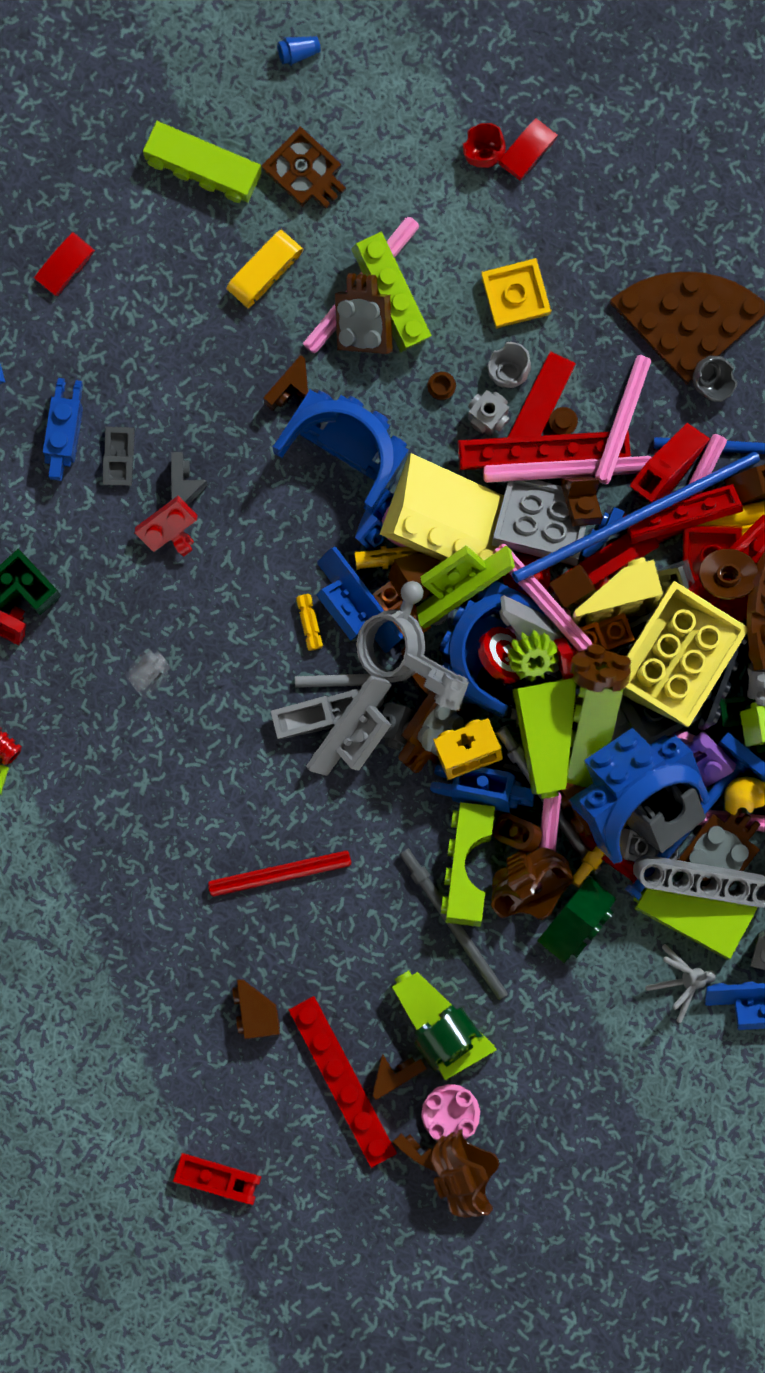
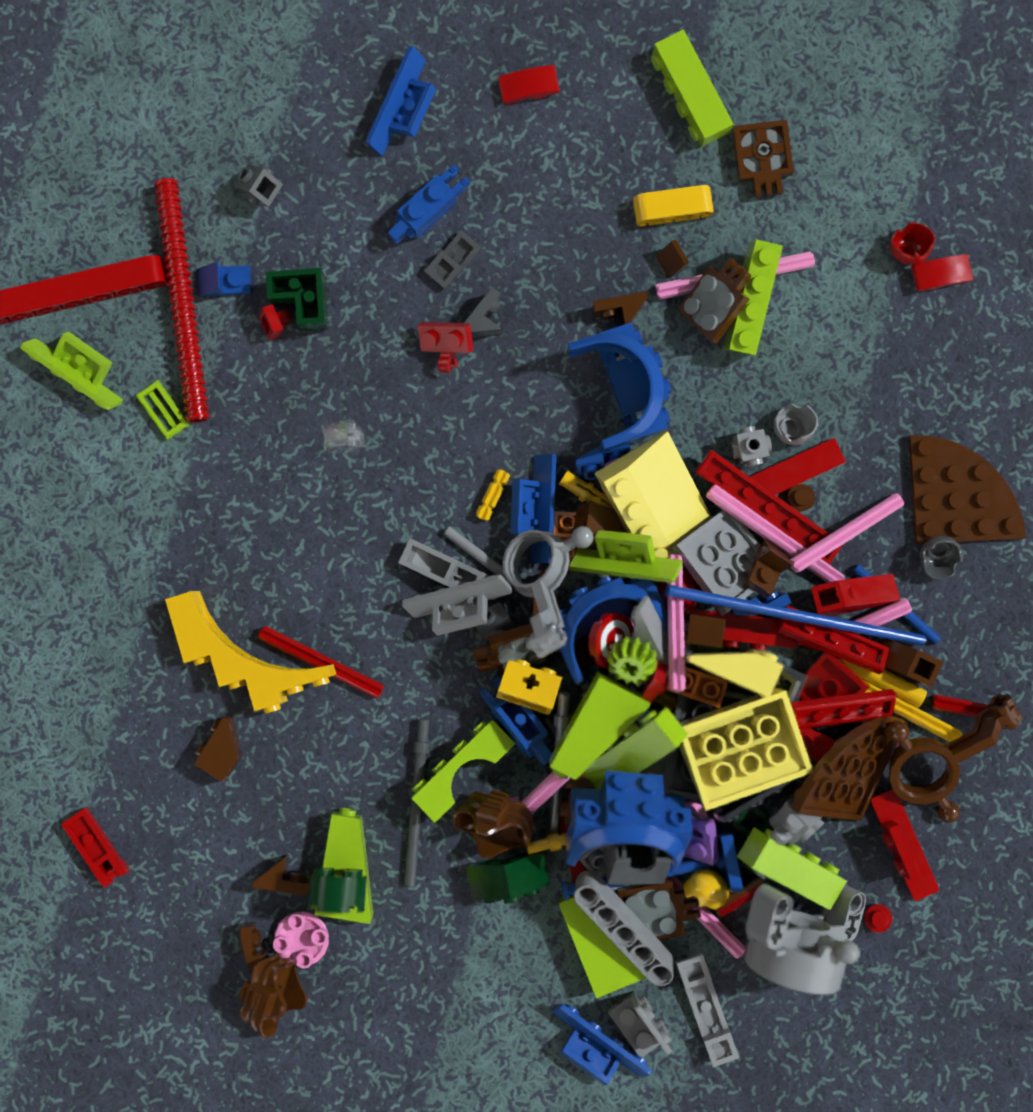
camera: 35 degrees right, 5 degrees up
blue cone [277,36,321,65] -> none
red plate [288,996,397,1168] -> none
reddish brown plate [427,372,456,401] -> none
yellow plate [481,258,551,329] -> none
reddish brown plate [493,813,542,853] -> none
reddish brown plate [570,644,631,692] -> none
light grey plant [645,944,716,1023] -> none
reddish brown dish [699,549,758,600] -> none
none -> yellow arch [165,591,337,714]
none -> reddish brown slope [656,240,689,278]

